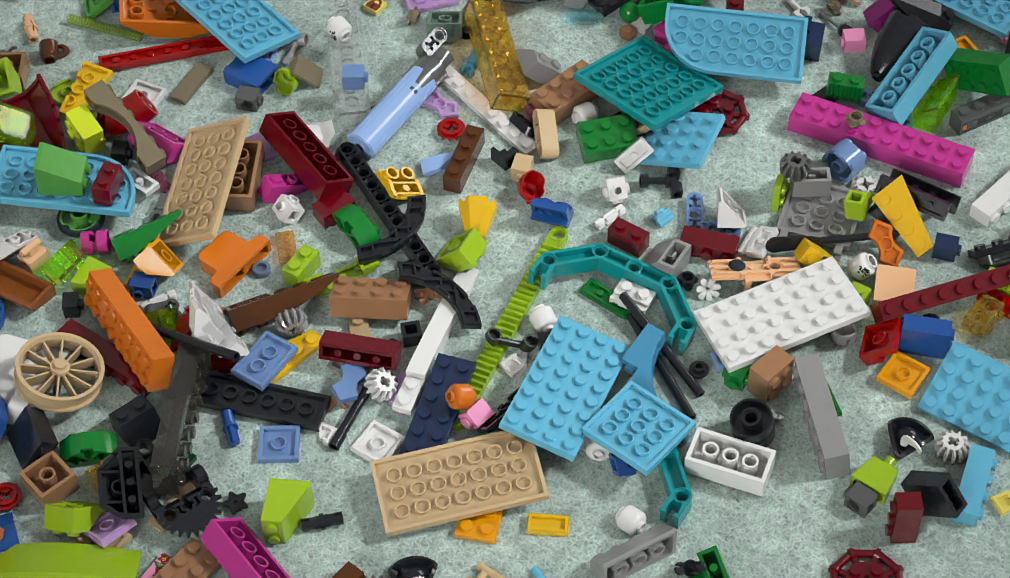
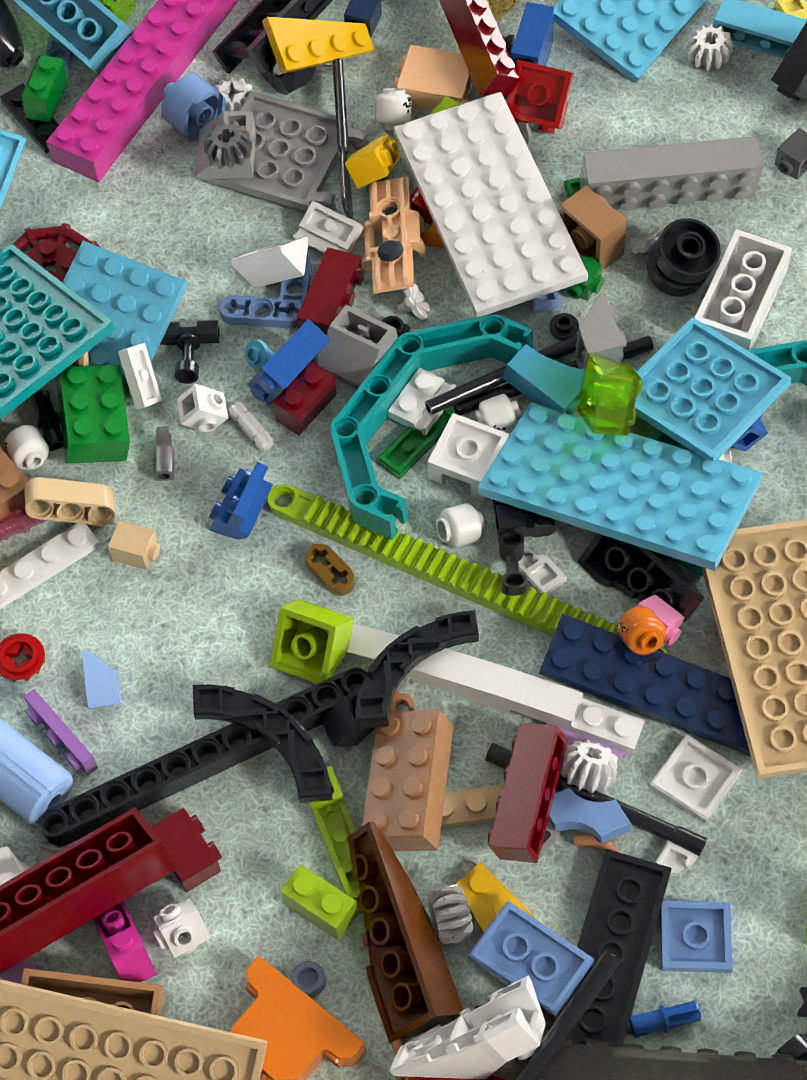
camera: 85 degrees left, 10 degrees up
clear orange tile [275,230,297,265] -> none
green brick [332,203,381,249] -> none
yellow slope [375,166,424,200] -> none
black plate [400,320,423,348] -> none
reddish brown brick [443,124,485,194] -> none
yellow cone [458,195,497,239] -> none
black panel [491,147,519,171] -> none
black beam [509,111,535,138] -> none
red hair [517,170,545,204] -> none
lime plate [770,174,790,213] -> none
lime slope [844,189,875,221] -> none
dark tan plate [845,110,866,128] -> none
lime torso [850,456,898,506] -> none
orange tile [868,219,904,267] -> none
light orange plate [876,350,931,399] -> none
black hat [888,417,934,459] -> none
none -> medium lavender plate [24,689,98,776]
none -> flat silver bar [154,426,174,481]
none -> blue brick [247,319,330,405]
none -> pearl gold beam [306,544,355,596]
none -> white panel [427,413,509,501]
none -> white head [475,394,522,433]
none -> light grey slope [575,293,627,372]
none -> clear neon green slope [577,352,642,436]

